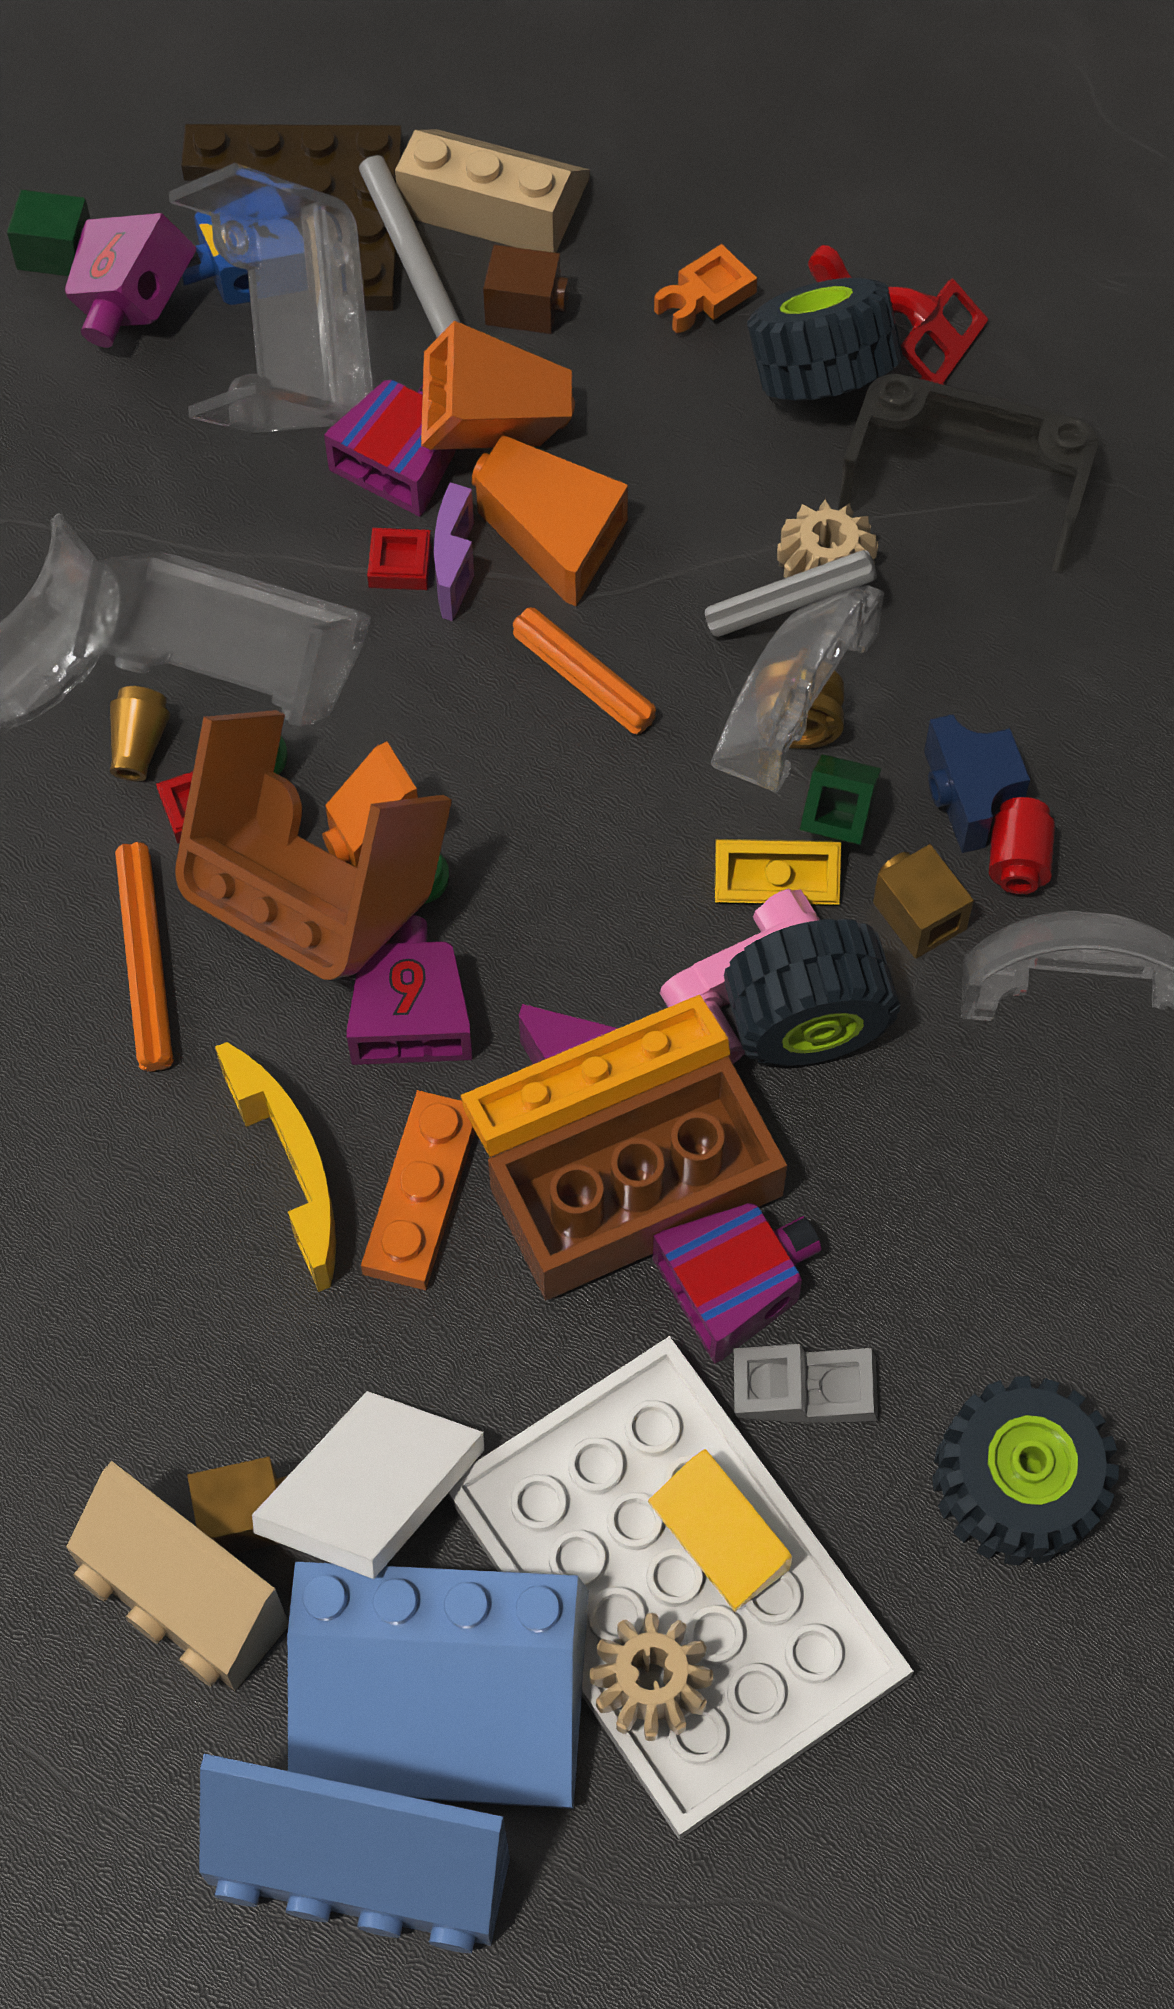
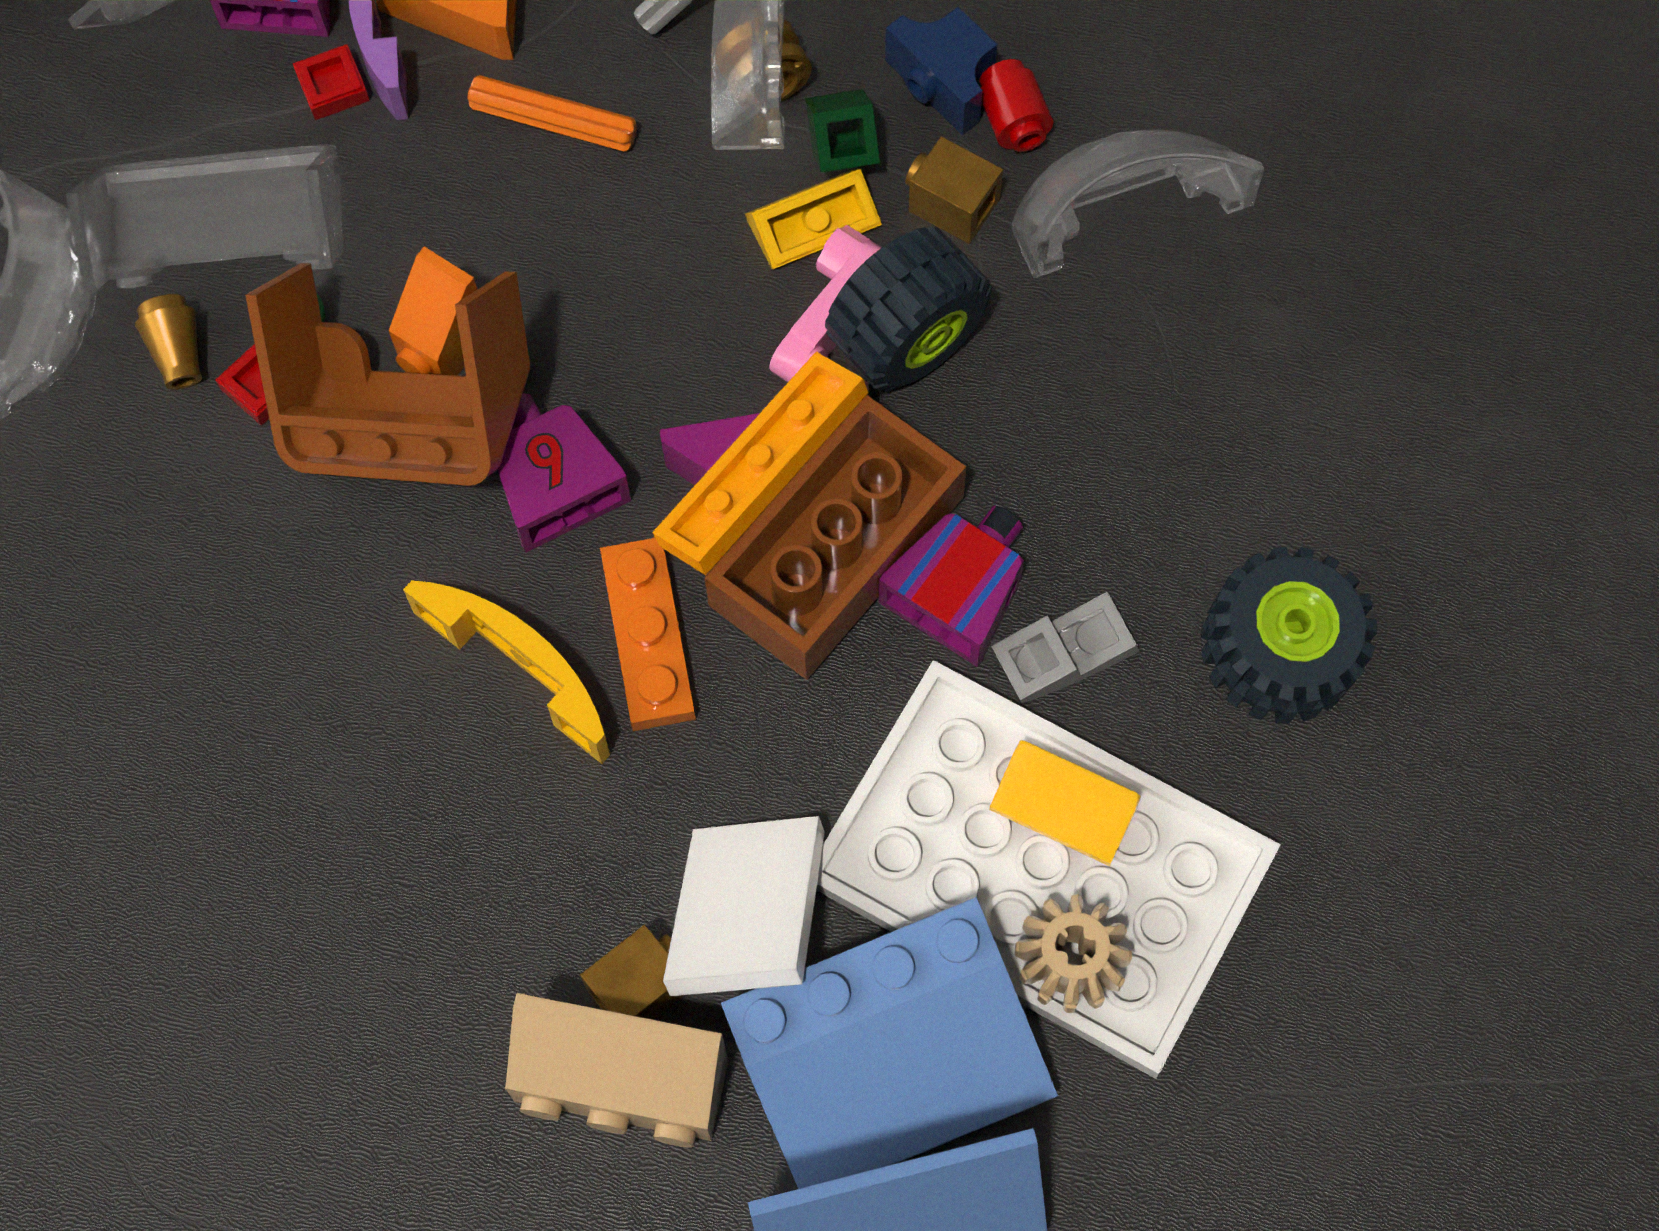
camera: 25 degrees left, 5 degrees up
orange axle [115,842,173,1072] -> none

